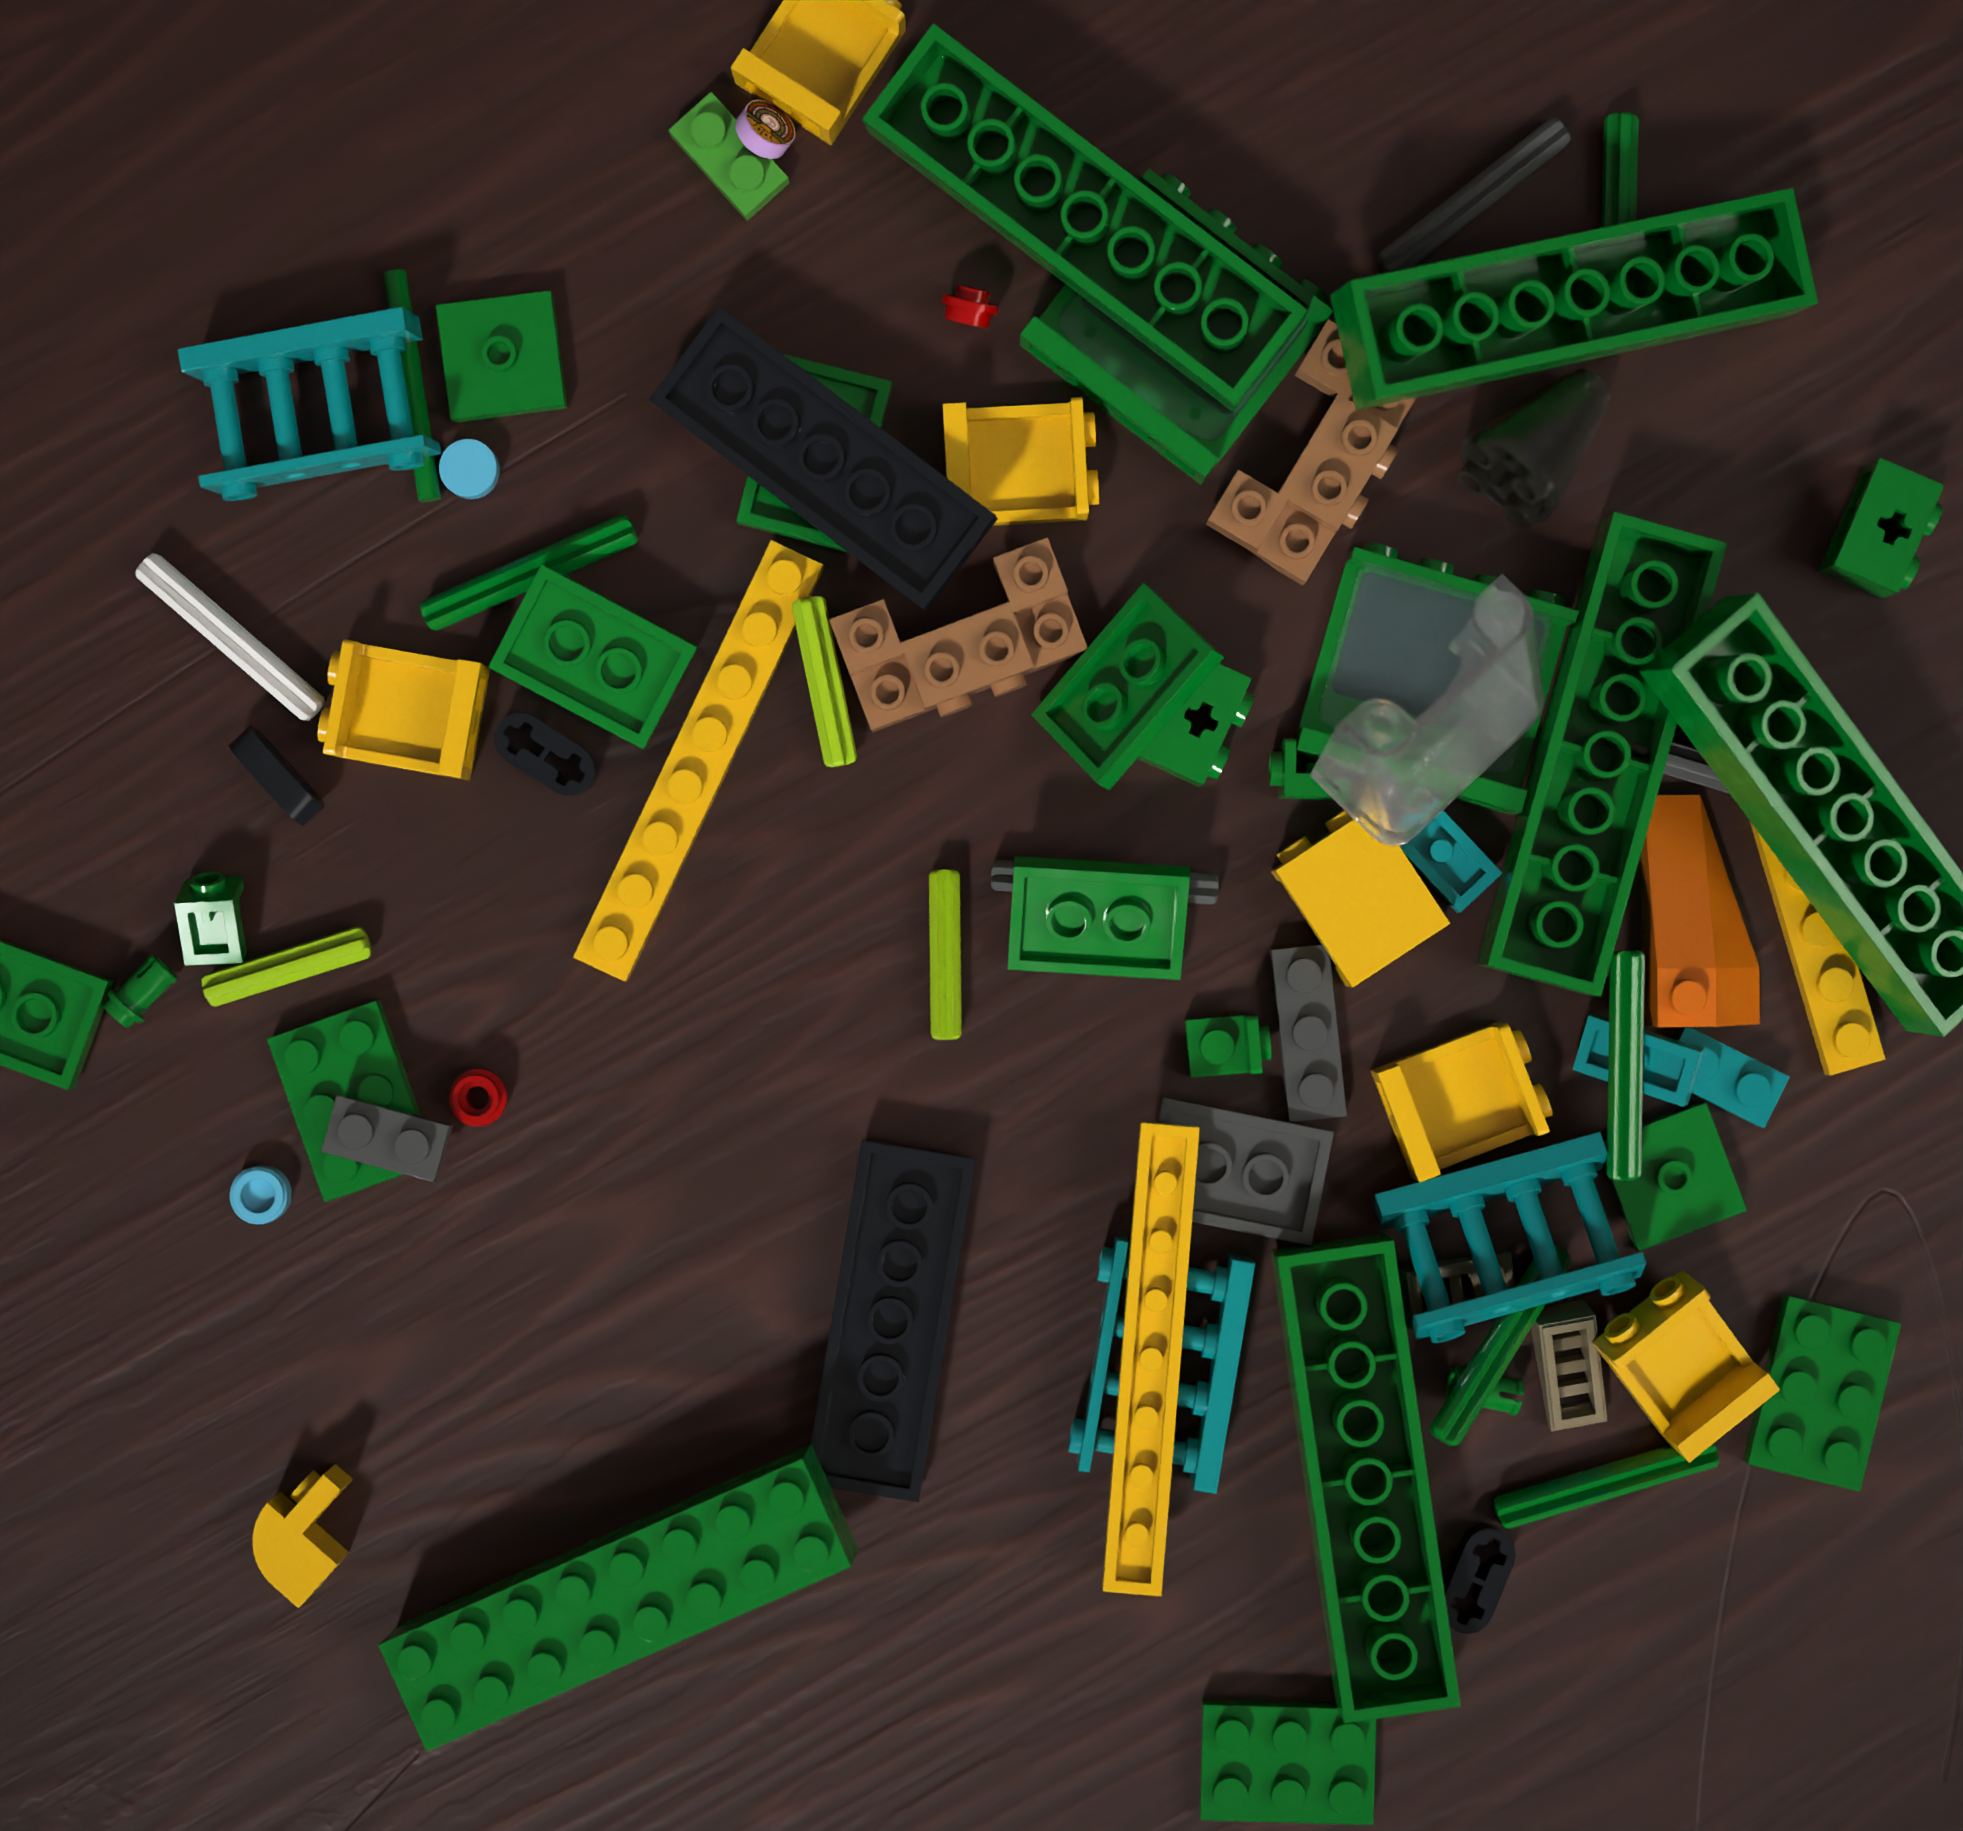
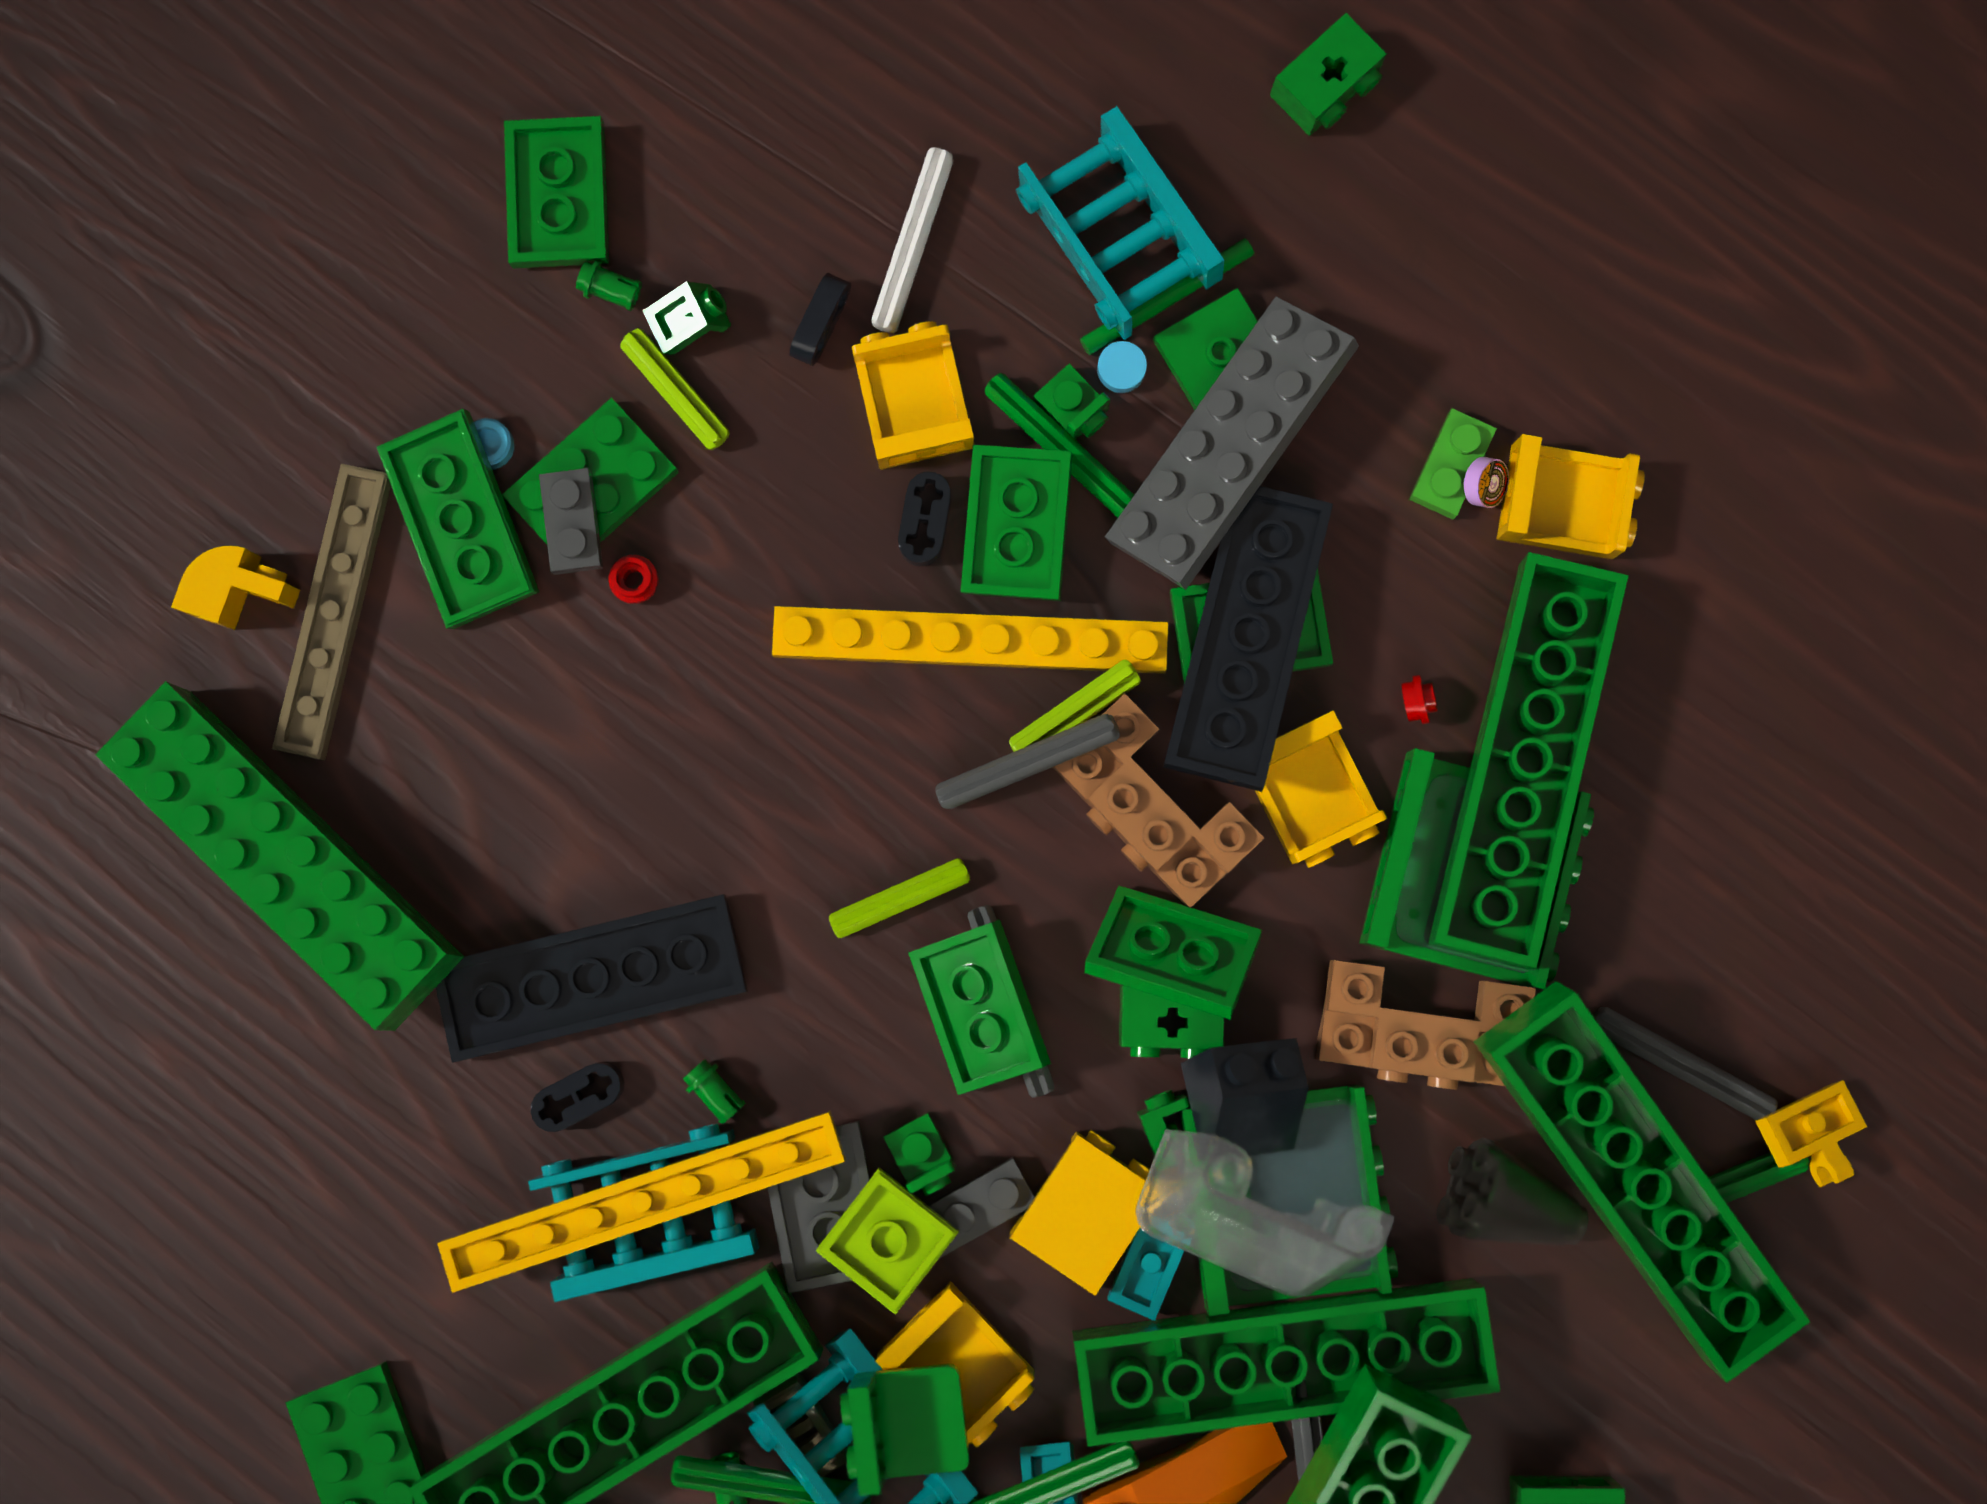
camera: 65 degrees right, 5 degrees down
none -> dark tan tile [272,464,391,761]
none -> green tile [376,409,539,629]
none -> black beam [530,1062,625,1132]
none -> green pin [683,1059,746,1125]
none -> lime tile [815,1167,959,1315]
none -> green bracket [841,1364,969,1496]
none -> dark grey axle [935,714,1120,809]
none -> green bracket [1033,363,1110,440]
none -> dark grey plate [1105,297,1359,590]
none -> black slope [1181,1038,1309,1164]
none -> green brick [1270,13,1387,136]
none -> yellow plate [1755,1080,1867,1187]

